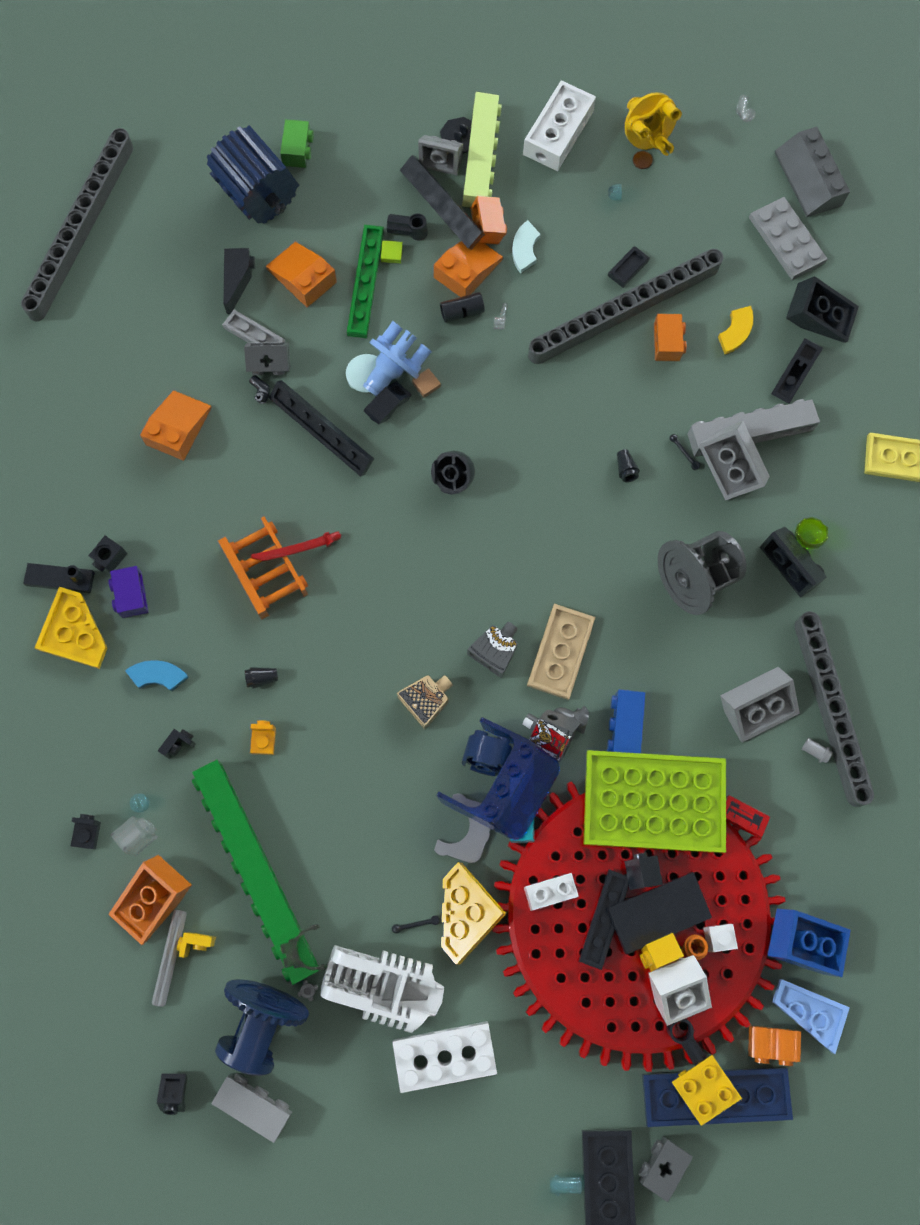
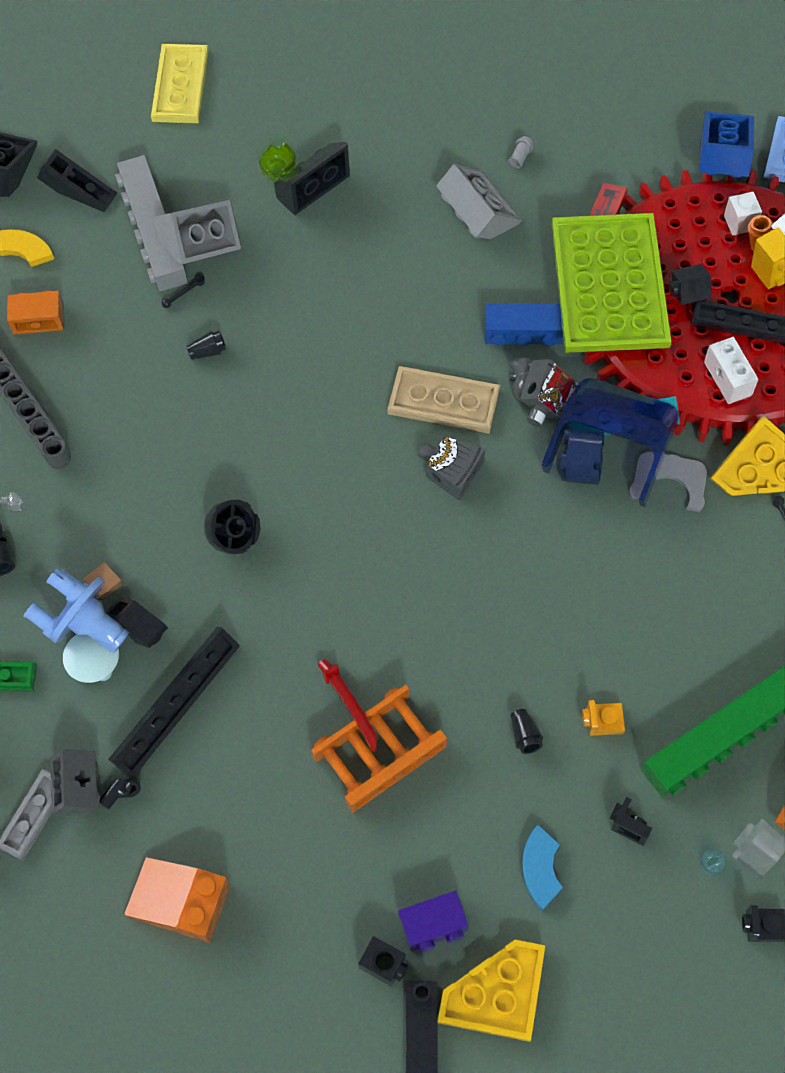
camera: 90 degrees left, 10 degrees down
torso [397,675,453,729] -> none
black tile [606,872,712,954] -> none
dark grey piece [658,531,747,615] -> none
dark grey beam [795,611,874,807] -> none

